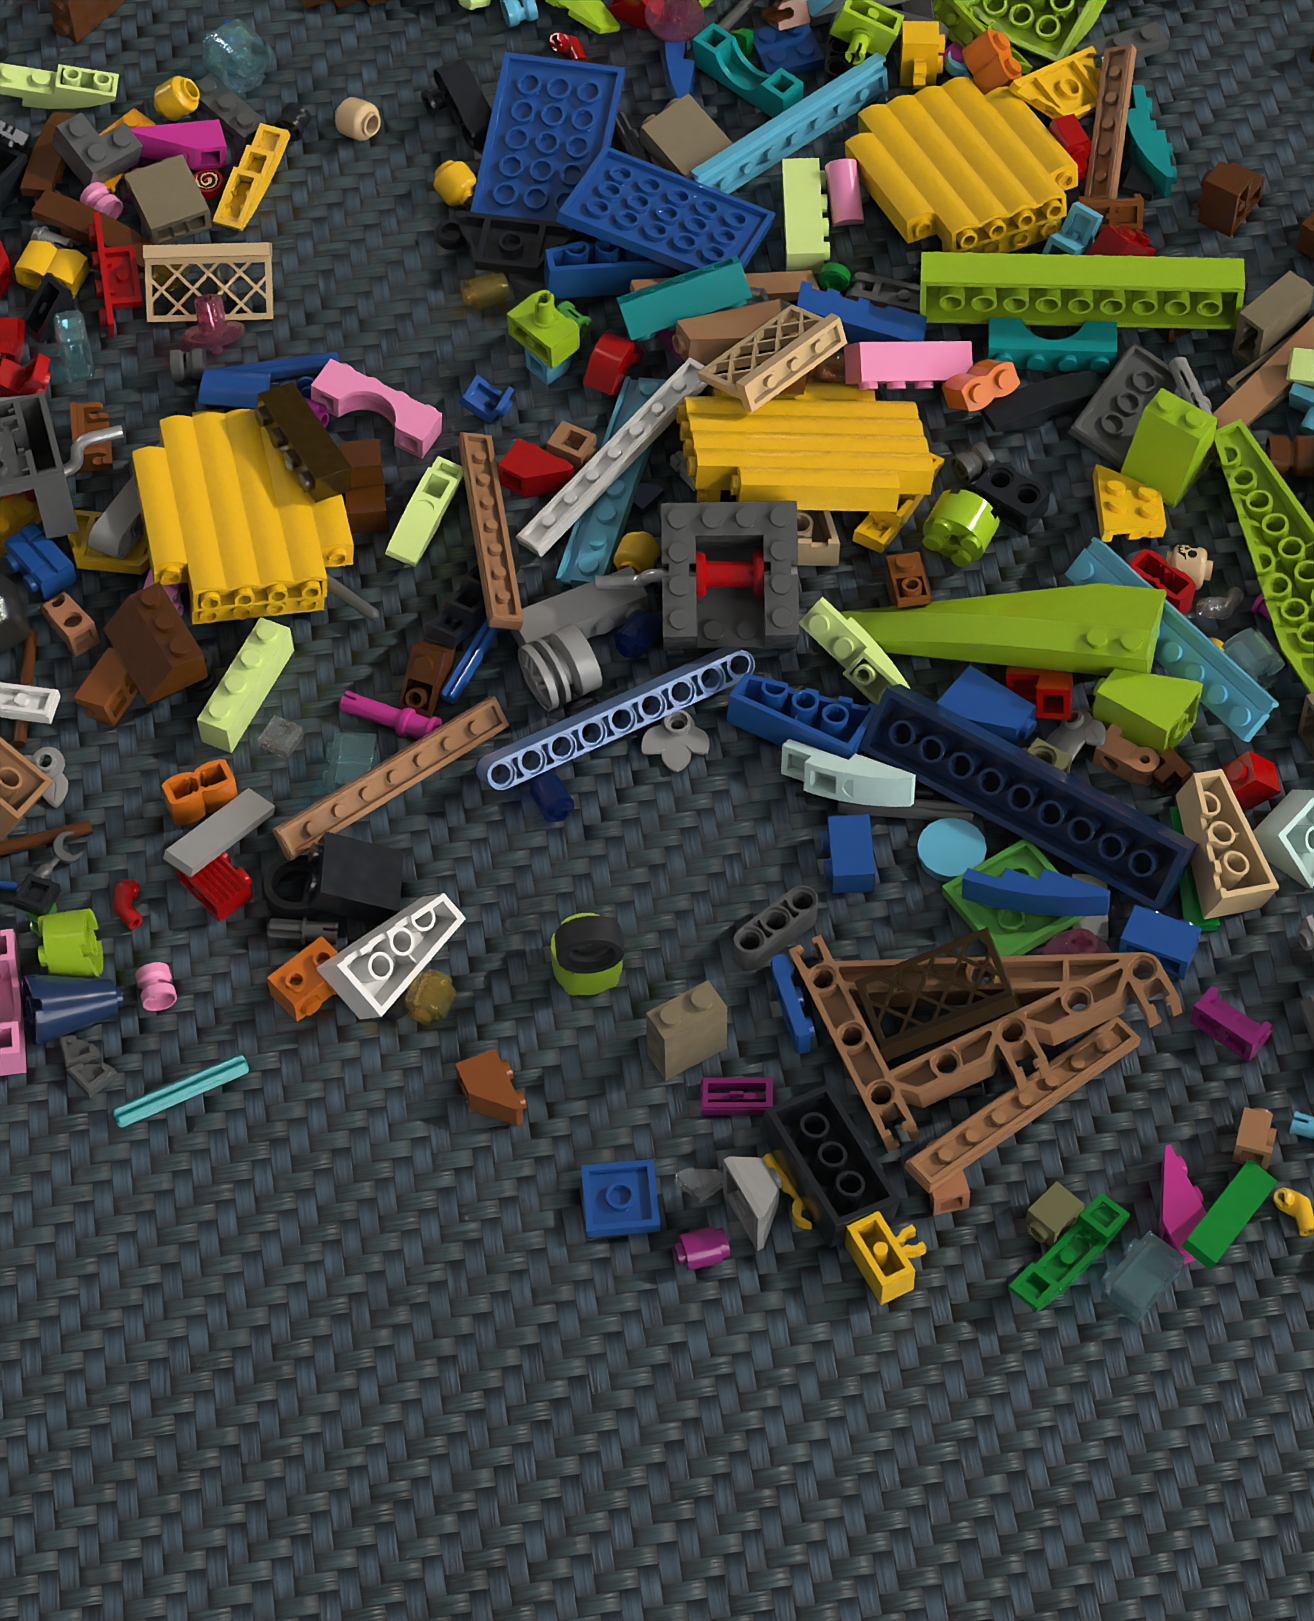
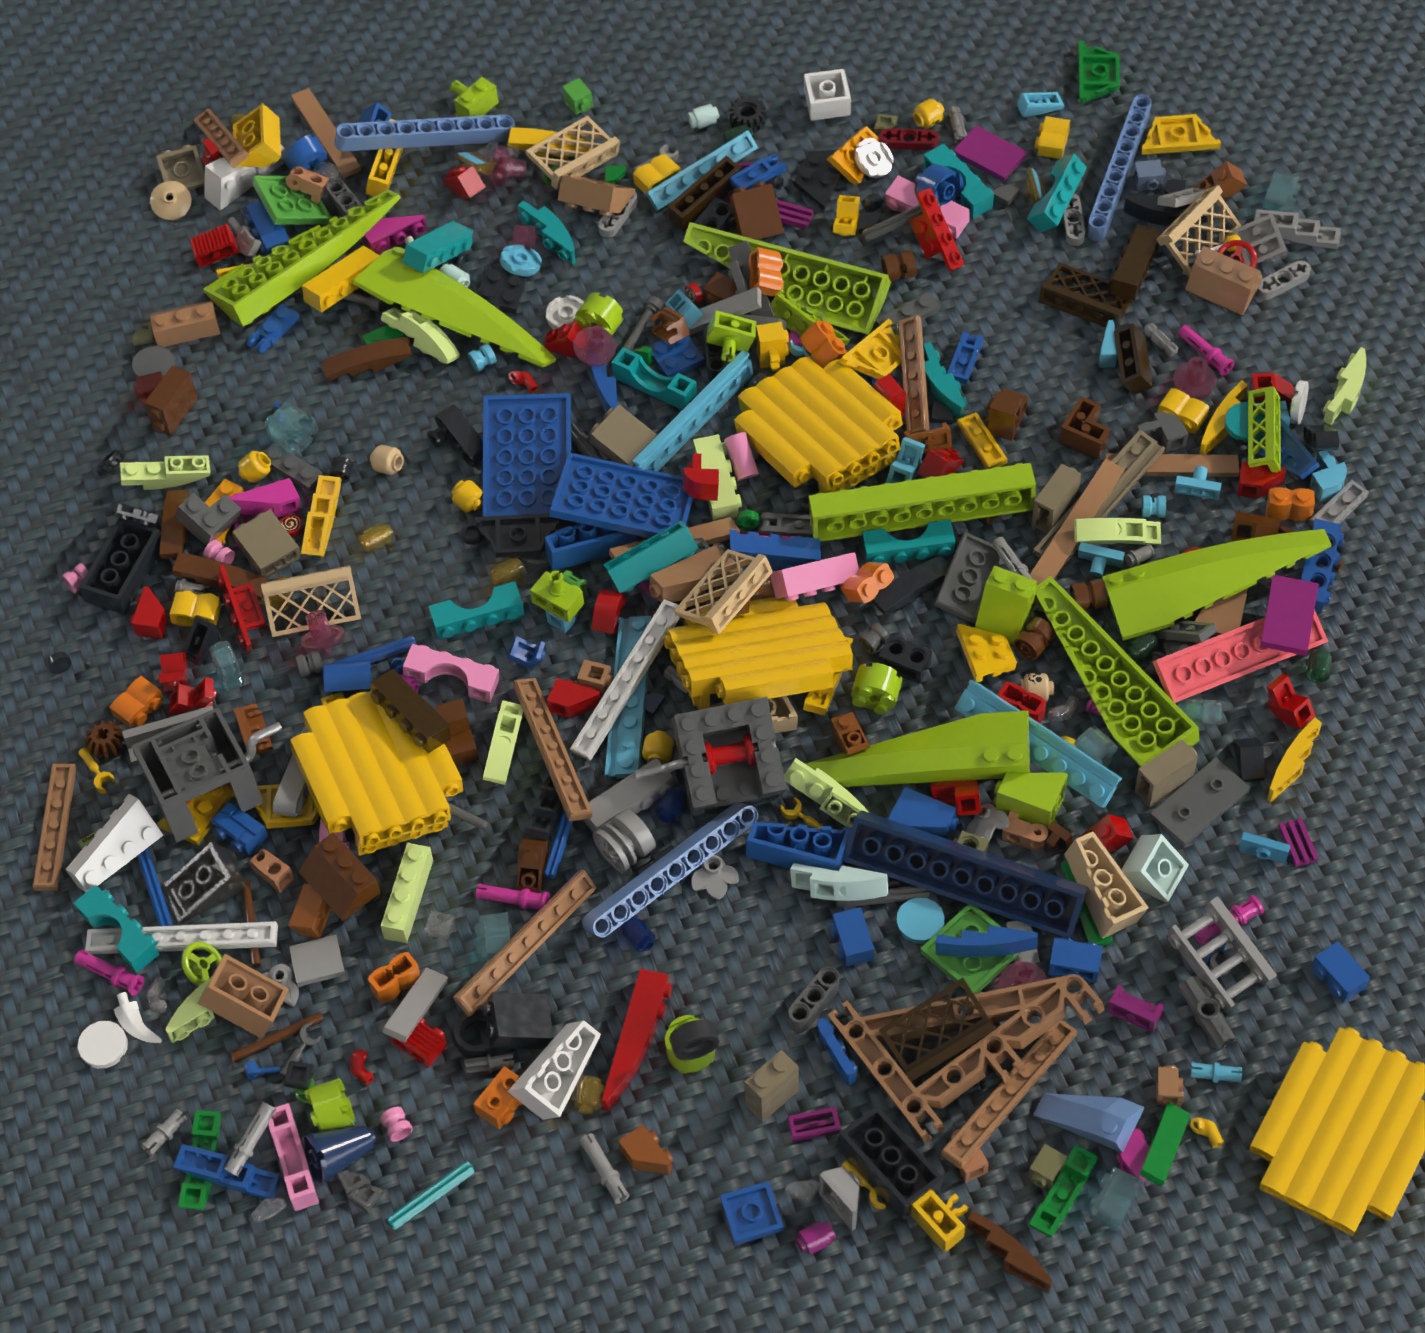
camera: 10 degrees left, 0 degrees up
none -> light grey slope [289,935,345,987]
none -> clear yellow brick [359,522,394,552]
none -> teal arch [429,581,524,640]
none -> light grey pin [579,1133,629,1204]
none -> red slope [602,968,672,1111]
none -> red brick [683,453,719,501]
none -> yellow piece [781,797,823,829]
none -> blue plate [947,331,984,385]
none -> yellow tile [957,412,1008,469]
none -> reddish brown slope [967,1210,1053,1294]
none -> reddish brown wheel [1014,617,1056,660]
none -> medium blue wedge [1033,1093,1144,1153]

